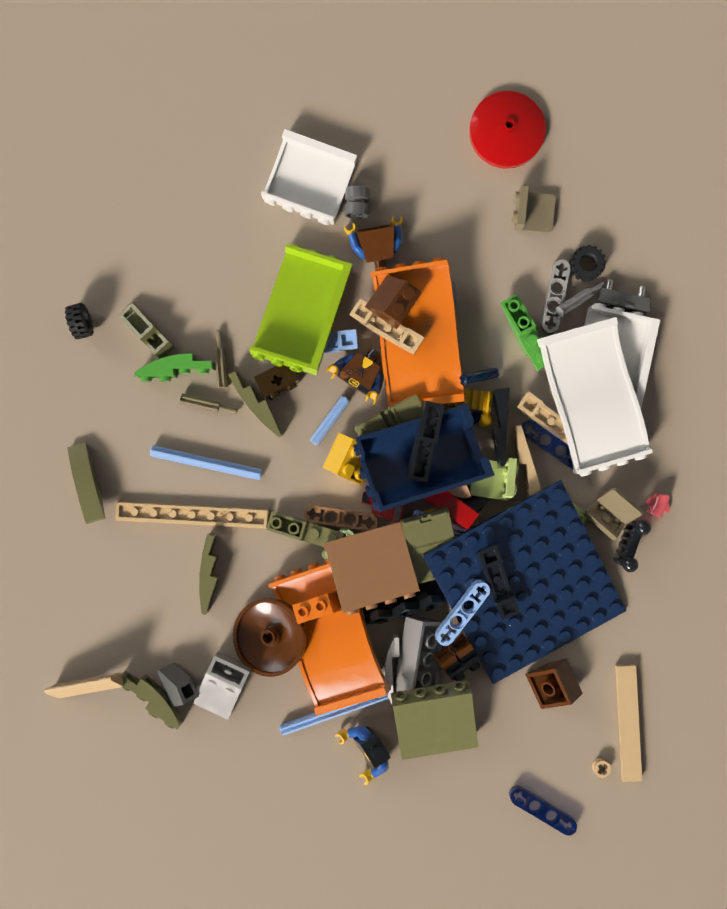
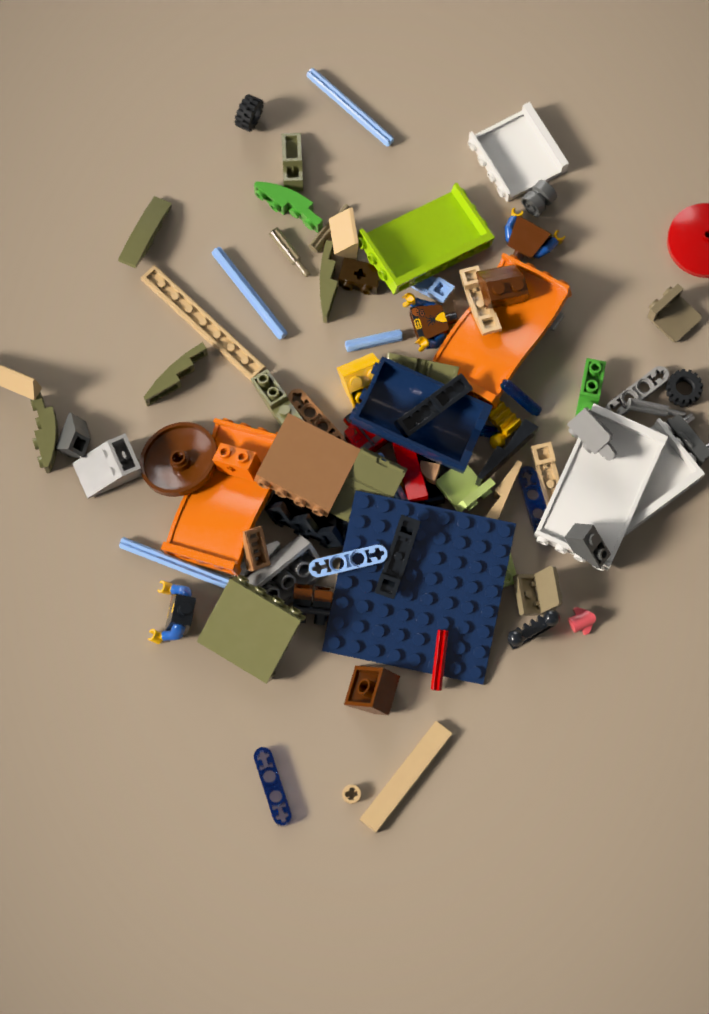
camera: 35 degrees right, 15 degrees down
none -> medium nougat slope [243,526,271,571]
none -> light blue axle [307,68,394,146]
none -> tan slope [329,208,359,260]
none -> red axle [431,629,449,691]
none -> dark grey slope [564,523,611,569]
none -> light grey hinge [567,407,617,461]

